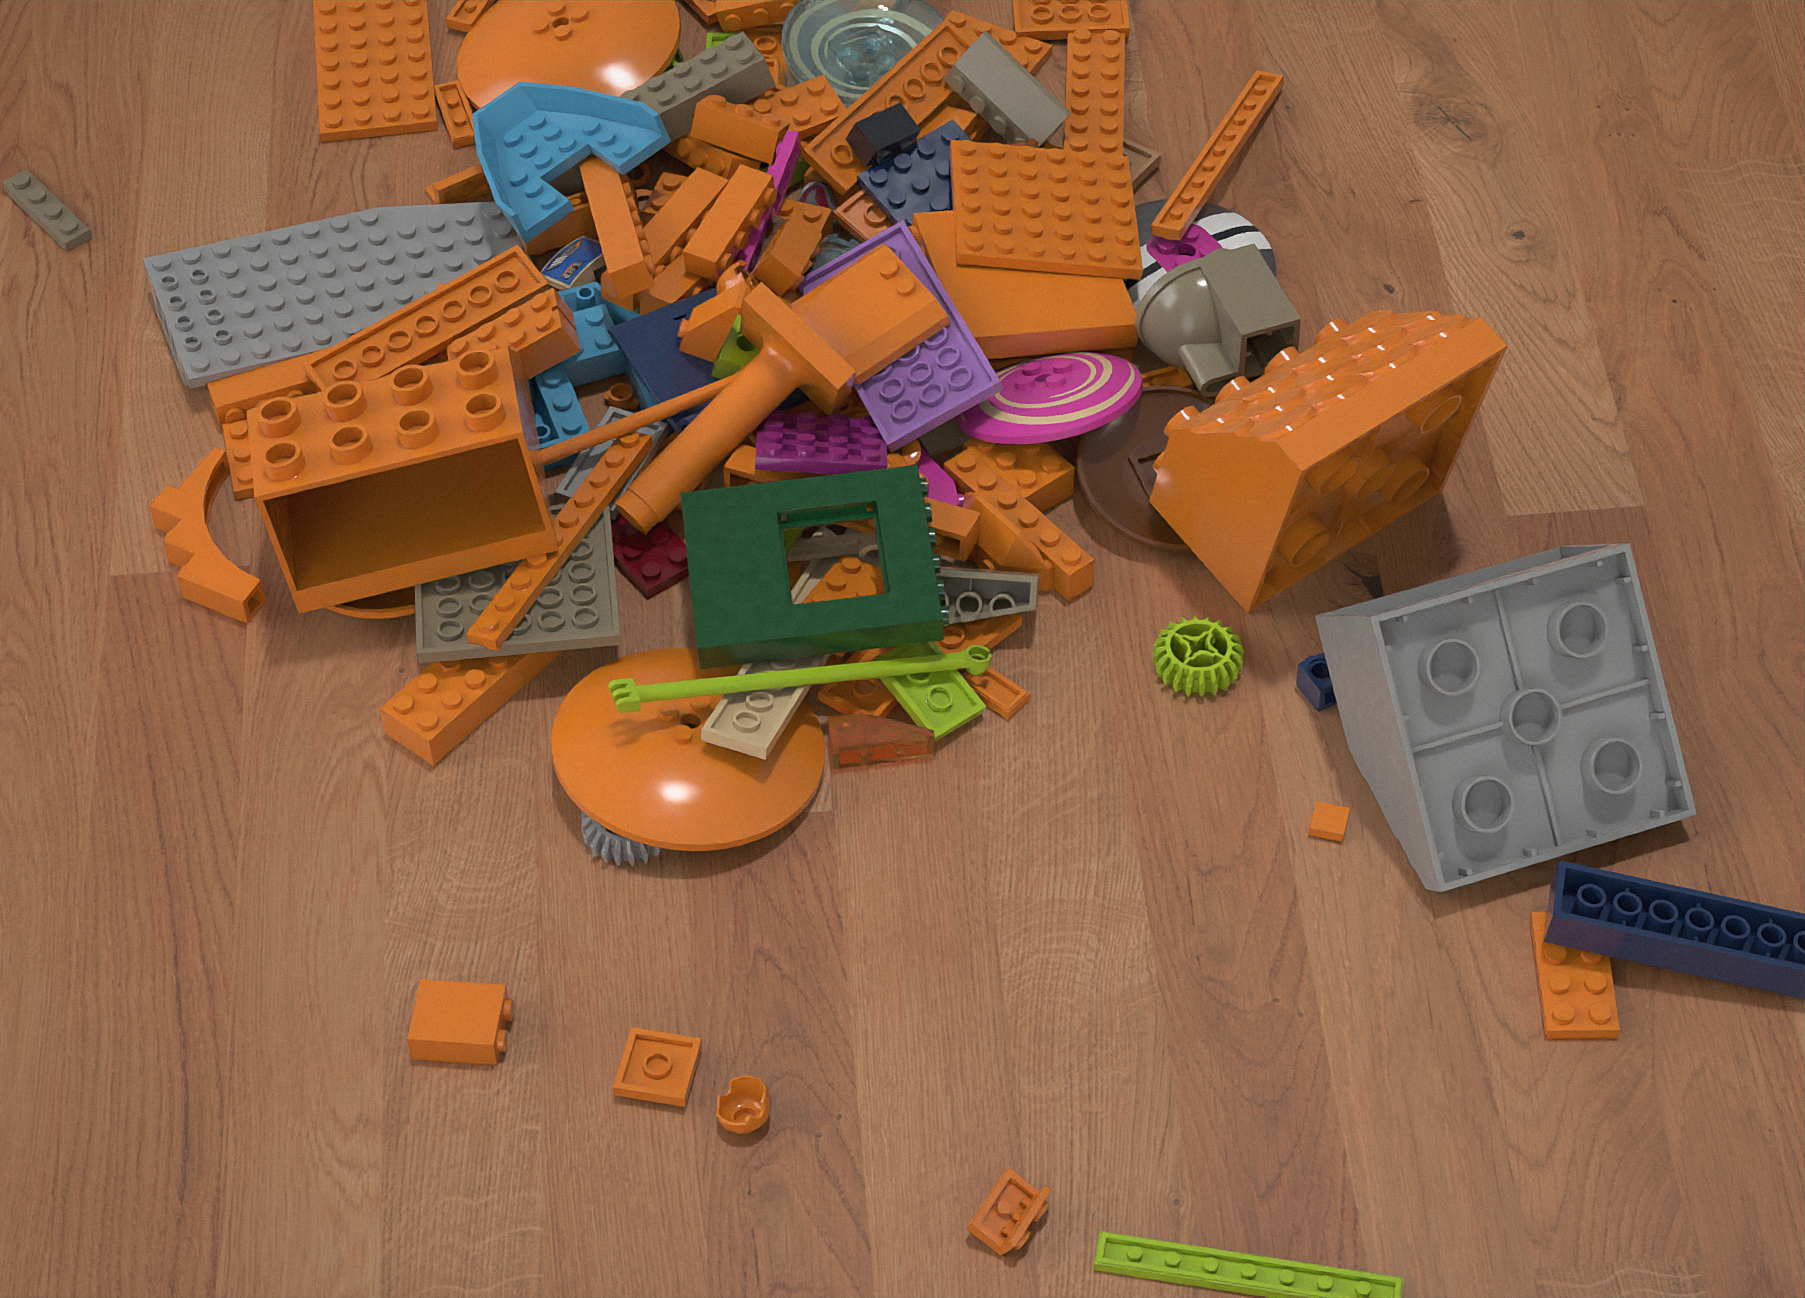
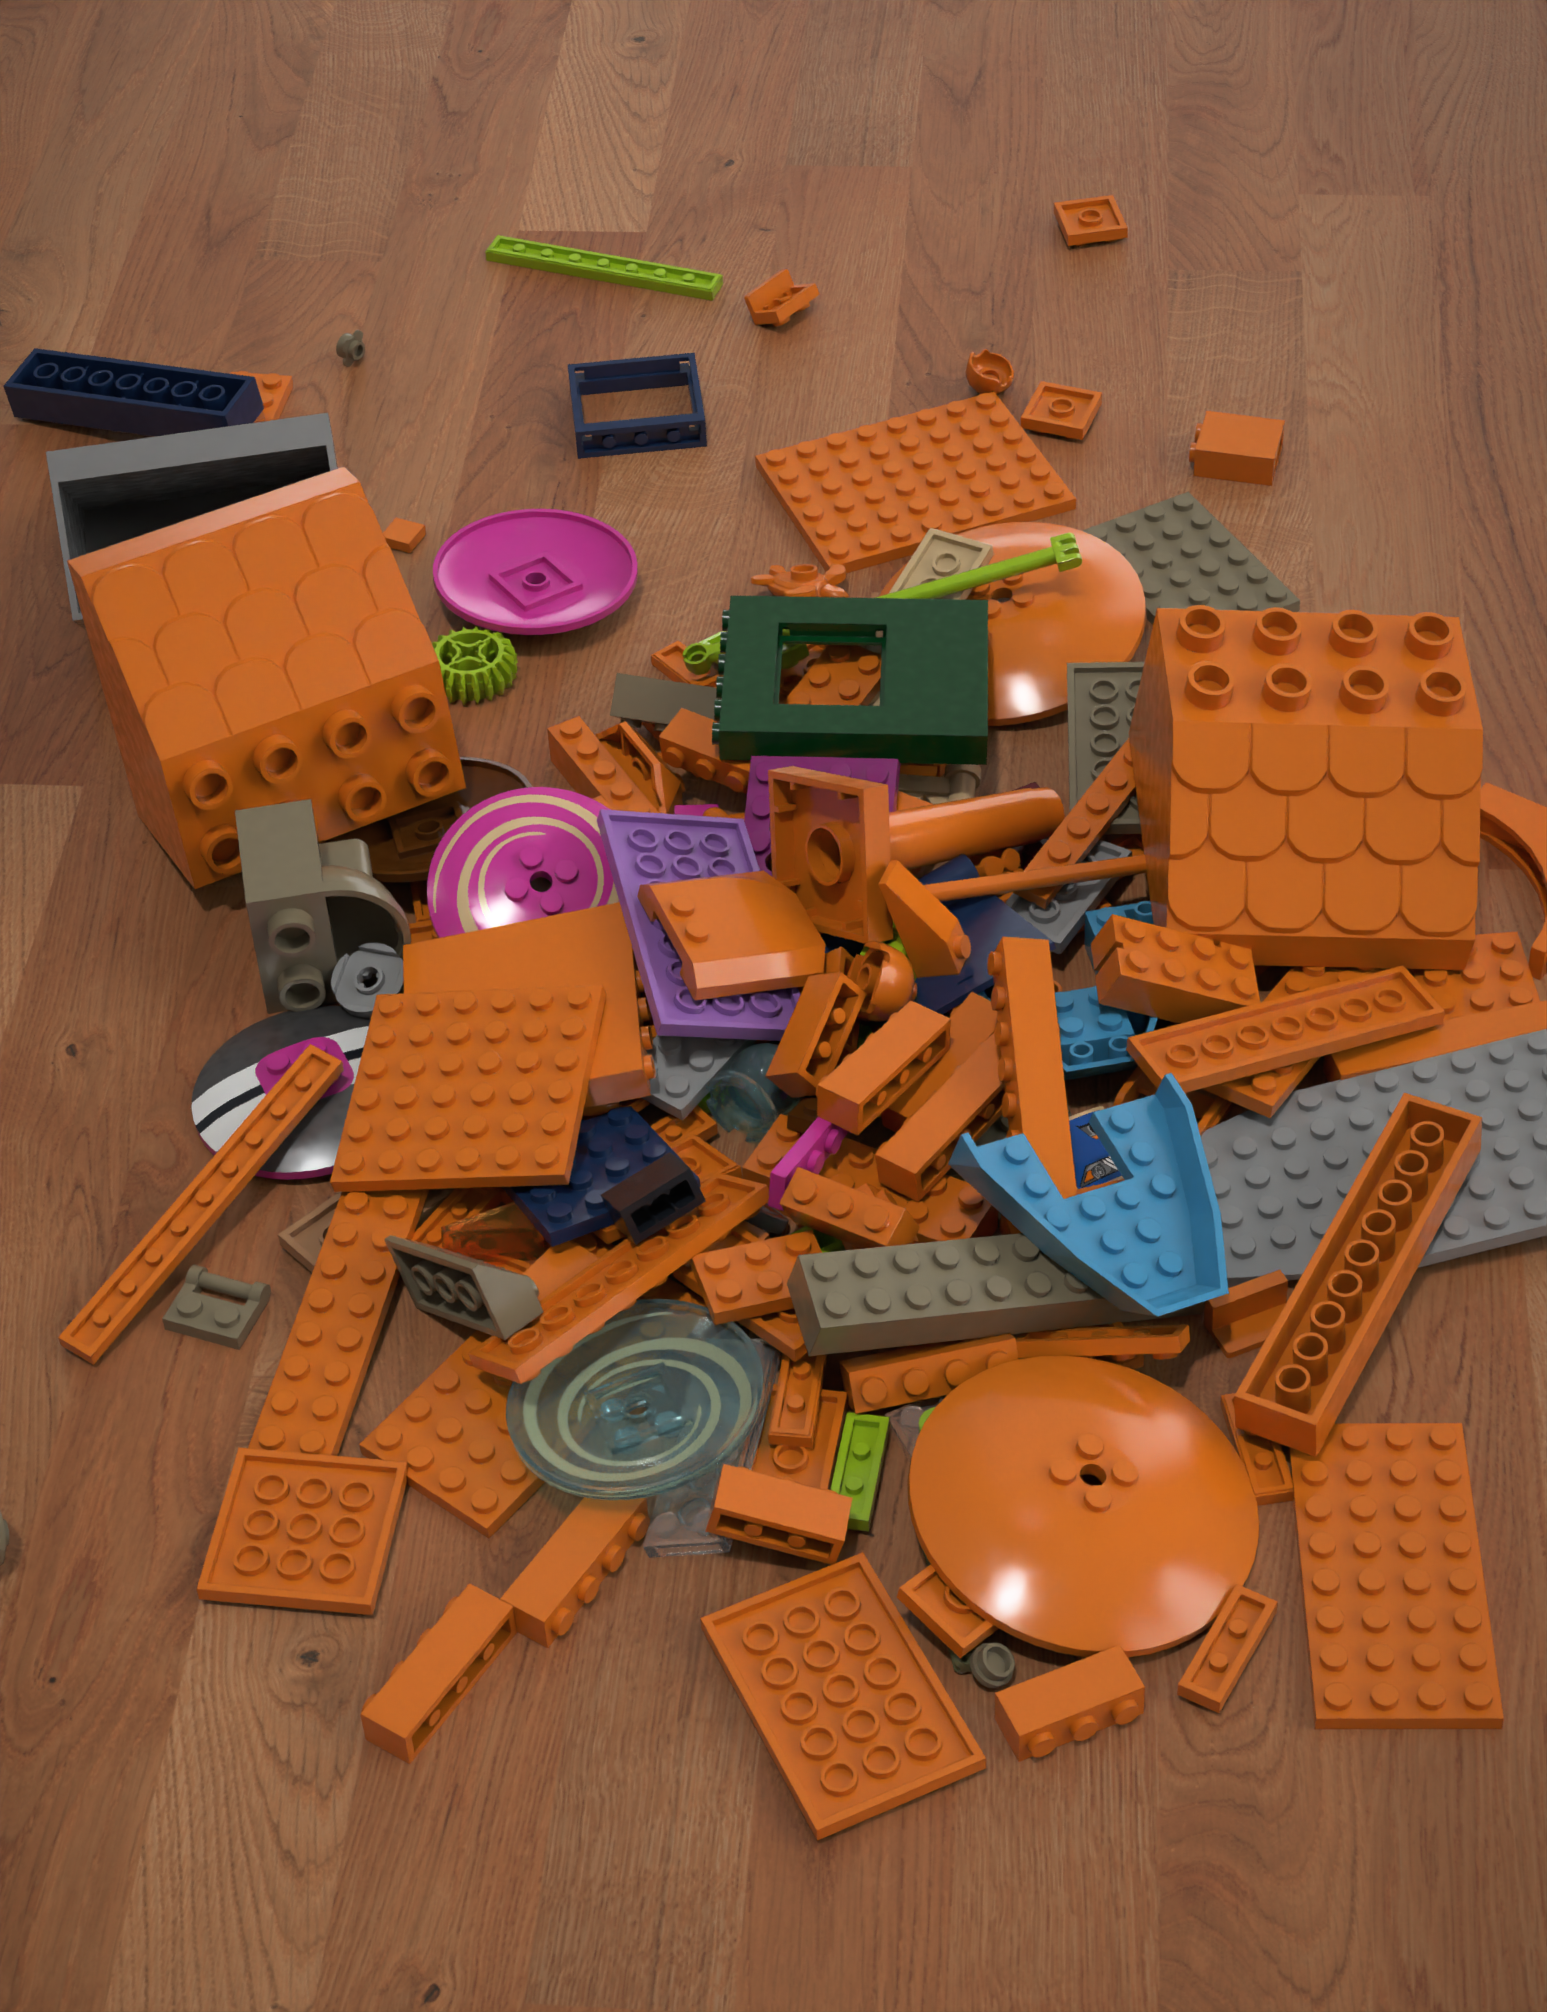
camera: 170 degrees left, 5 degrees down
none -> dark tan plate [162,1264,271,1350]
none -> dark tan plate [336,330,365,367]
none -> dark pink dish [433,509,638,635]
none -> dark blue window [568,353,707,459]
none -> orange animal [751,564,849,598]
none -> orange plate [755,391,1076,573]
none -> dark tan plate [1082,492,1300,625]
none -> orange brick [1234,1093,1482,1457]

